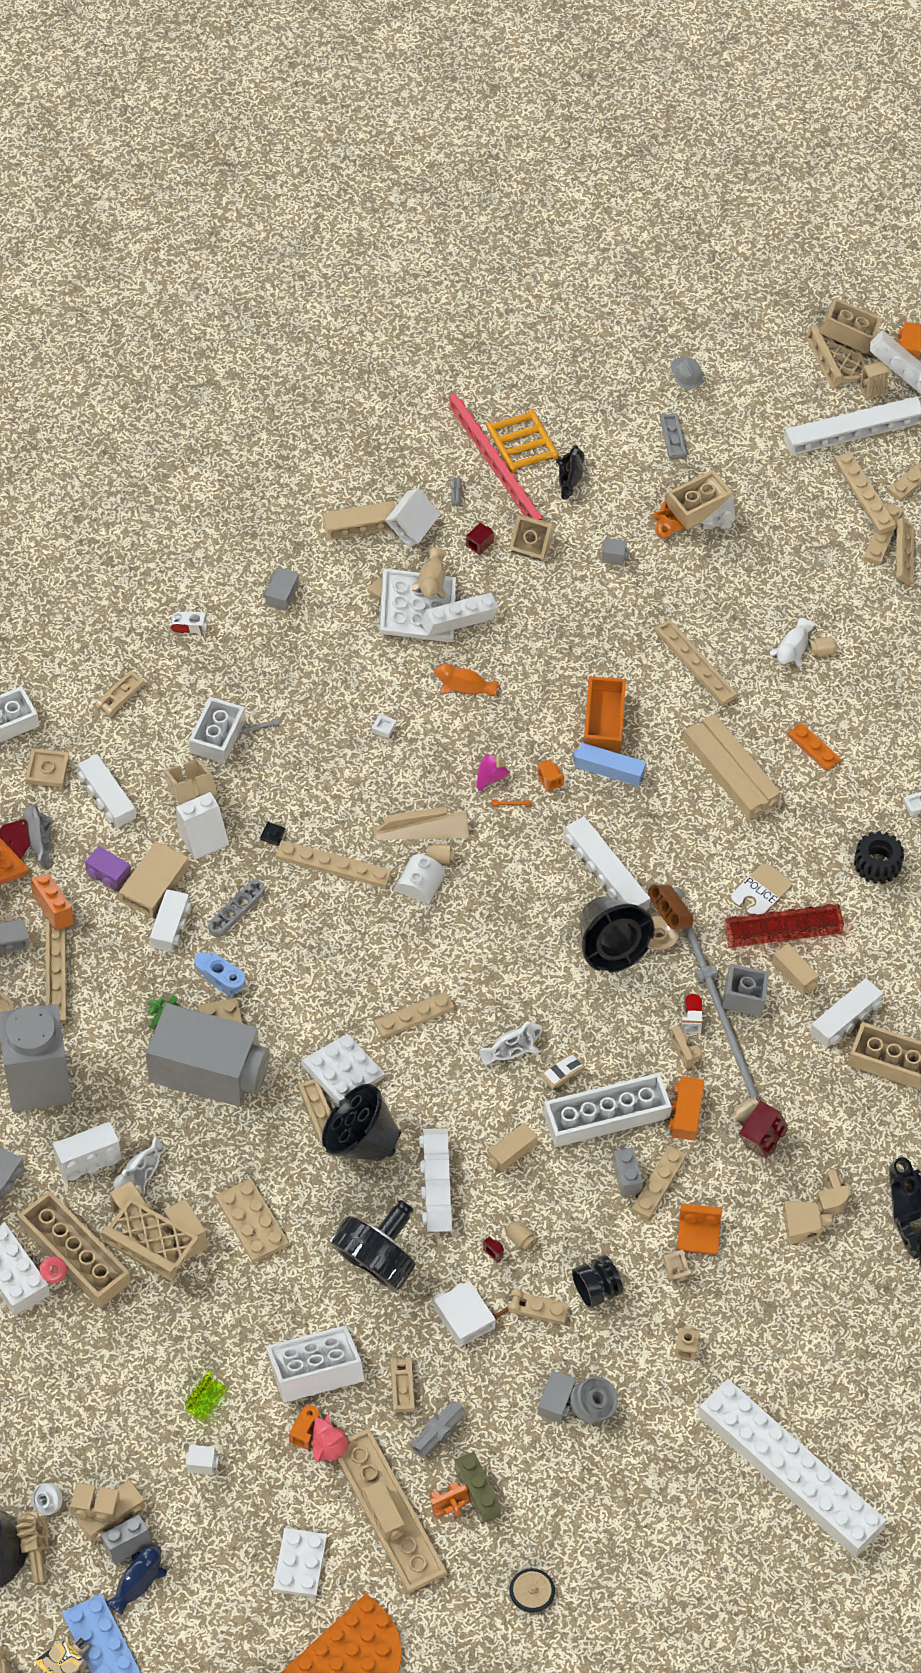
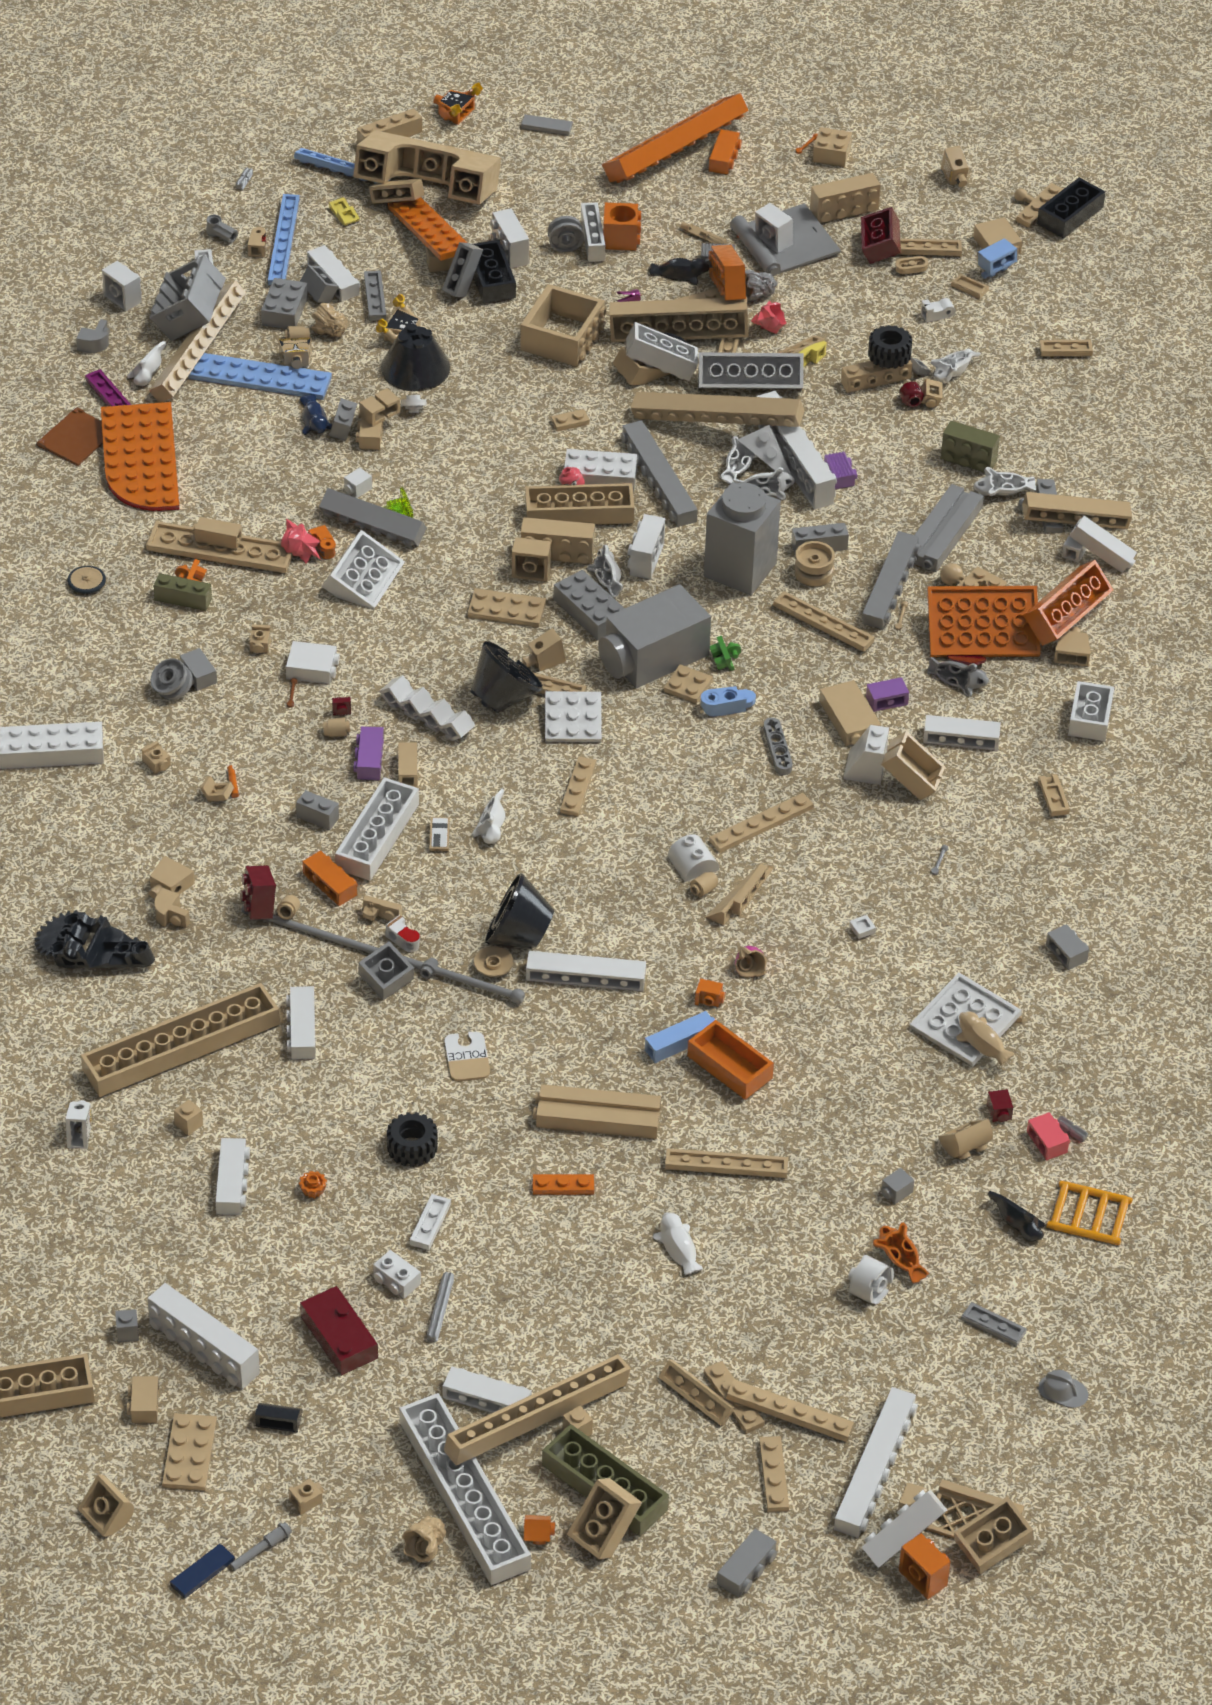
camera: 130 degrees right, 10 degrees down
tan gear [15,1511,50,1584] -> none
tan plate [25,748,70,788] -> none
orange brick [31,873,74,930] -> none
tan fence [101,1198,199,1281] -> none
white brick [149,889,192,952] -> none
white leg [171,611,208,637] -> none
white brick [189,697,246,764] -> none
black plate [260,822,285,846] -> none
white plate [273,1528,327,1598] -> none
tan brick [323,501,395,540] -> none
black wheel [330,1200,415,1291] -> none
white brick [385,488,440,546] -> none
tan plate [390,1356,415,1413] -> none
light grey piece [411,1401,466,1458] -> none
white brick [421,593,499,636] -> none
orange animal [434,663,499,696] -> none
coral plate [449,393,543,520] -> none
orange hinge [491,799,531,807] -> none
tan plate [508,1289,568,1325] -> none
black wheel [572,1254,623,1308] -> none
tan plate [631,1146,687,1220] -> none
dark orange beam [648,884,693,929] -> none
tan slope [667,470,733,529] -> none
orange bracket [677,1203,722,1255] -> none
clear red brick [724,904,844,948] -> none
tan brick [772,944,819,995] -> none
tan brick [809,636,838,657] -> none
none -> orange wheel [227,765,239,798]
none -> tan brick [249,624,271,653]
none -> light grey brick [319,488,427,547]
none -> medium lavender brick [354,726,384,780]
none -> tan torso [522,628,566,671]
none -> light grey brick [553,570,625,641]
none -> coral brick [1027,1112,1070,1161]

